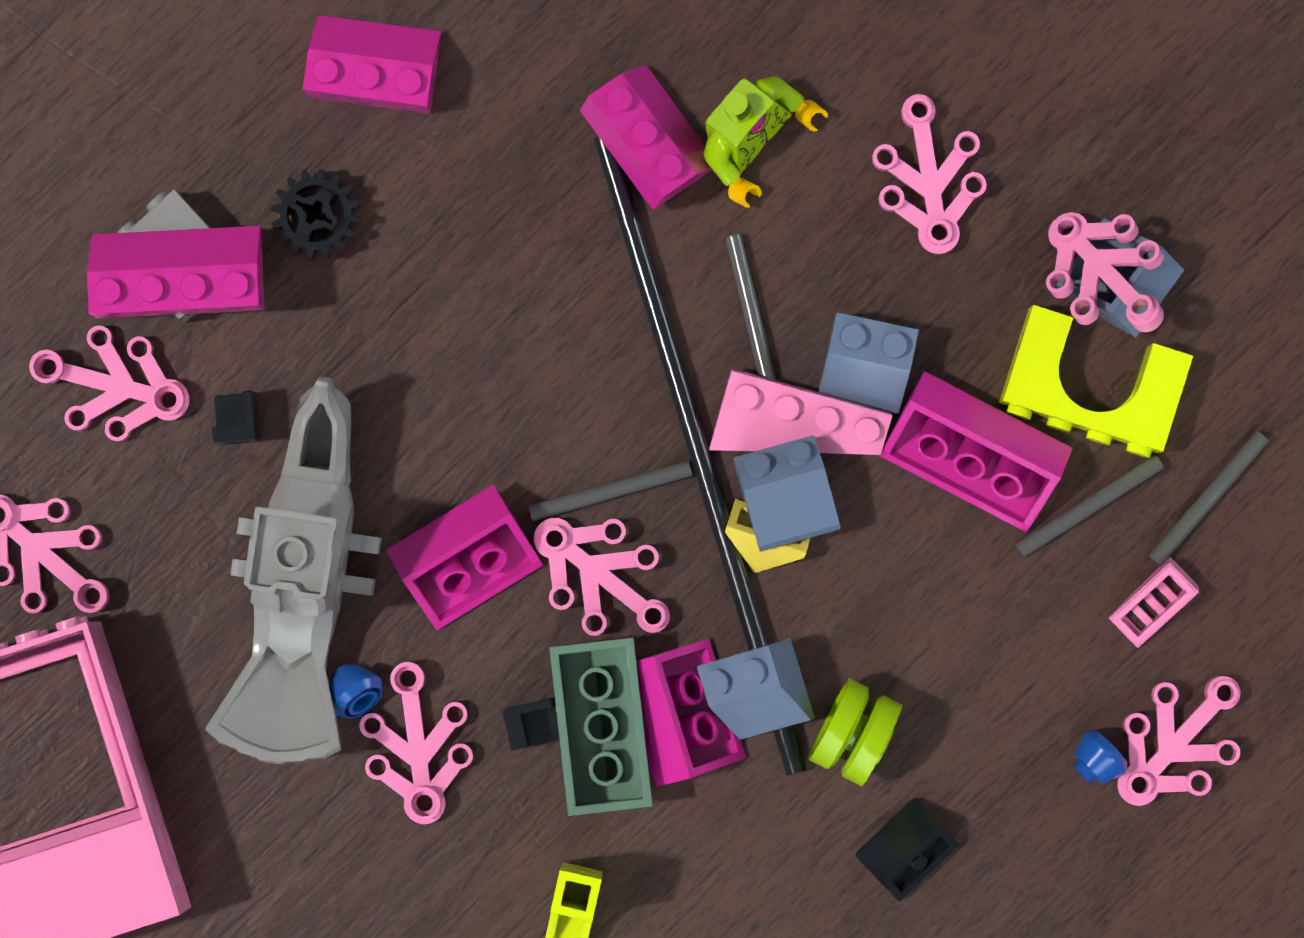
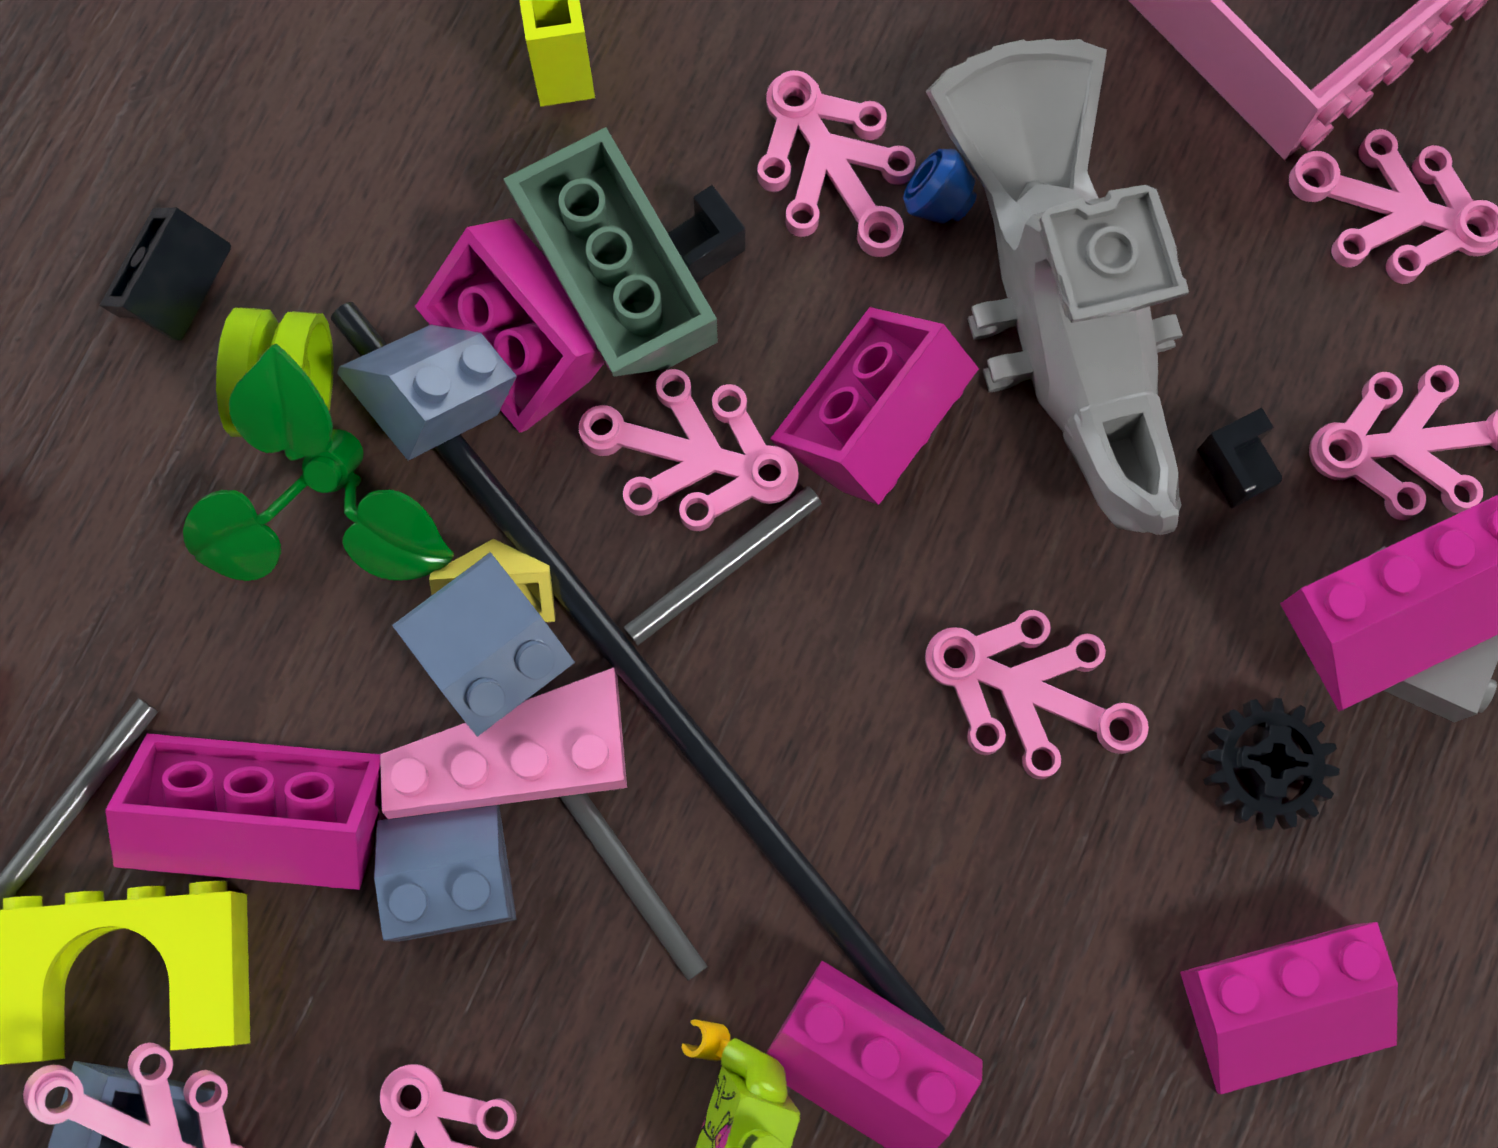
camera: 155 degrees right, 10 degrees down
none -> green plant [183,344,454,581]
none -> bright pink plant [925,610,1148,779]

